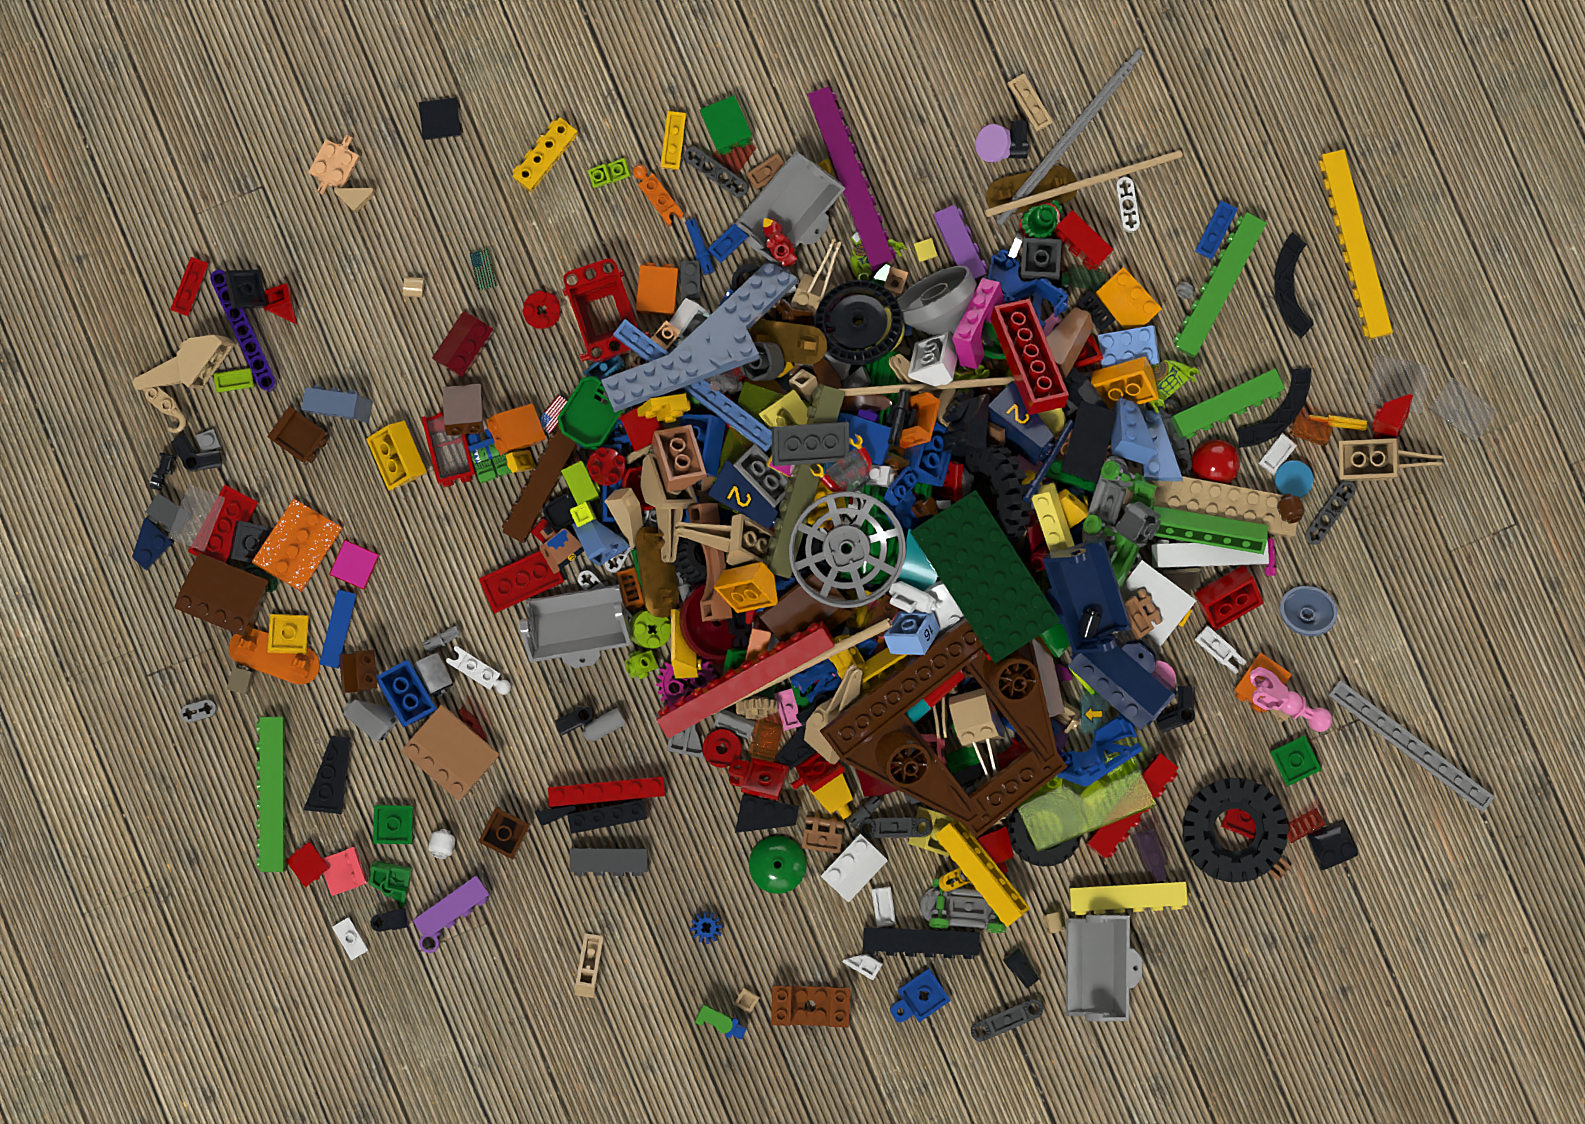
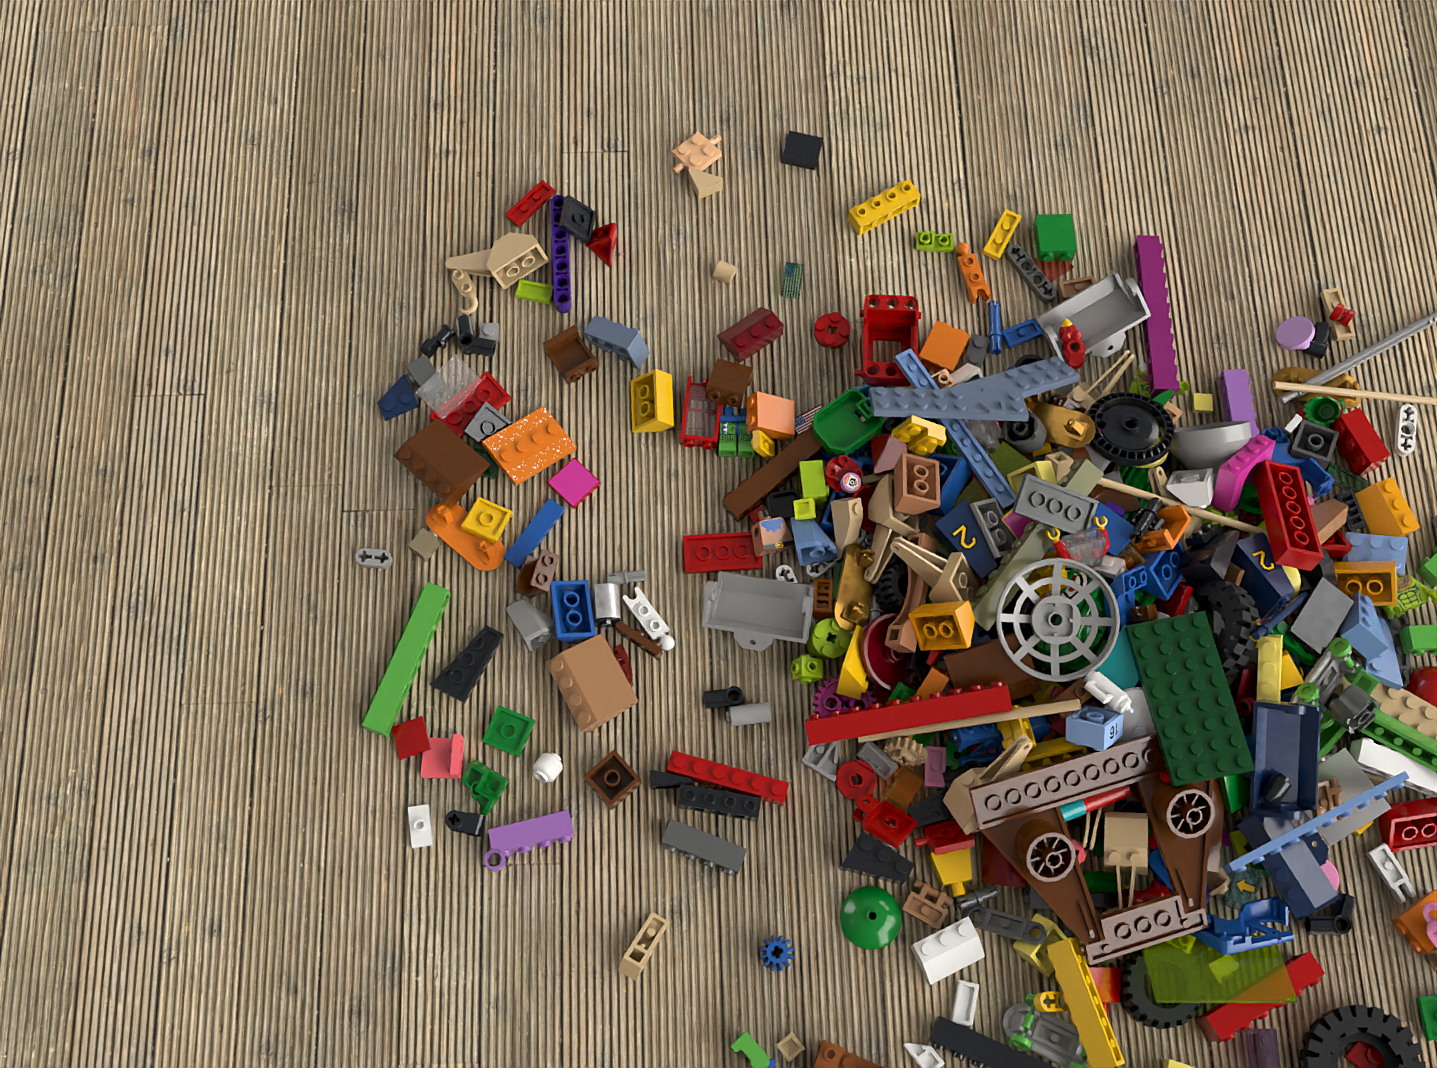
camera: 20 degrees right, 15 degrees down
none -> reddish brown hinge [616,621,663,660]
none -> tile [840,473,861,493]
none -> medium blue plate [1222,771,1410,875]
none -> red wheel [1329,303,1355,327]

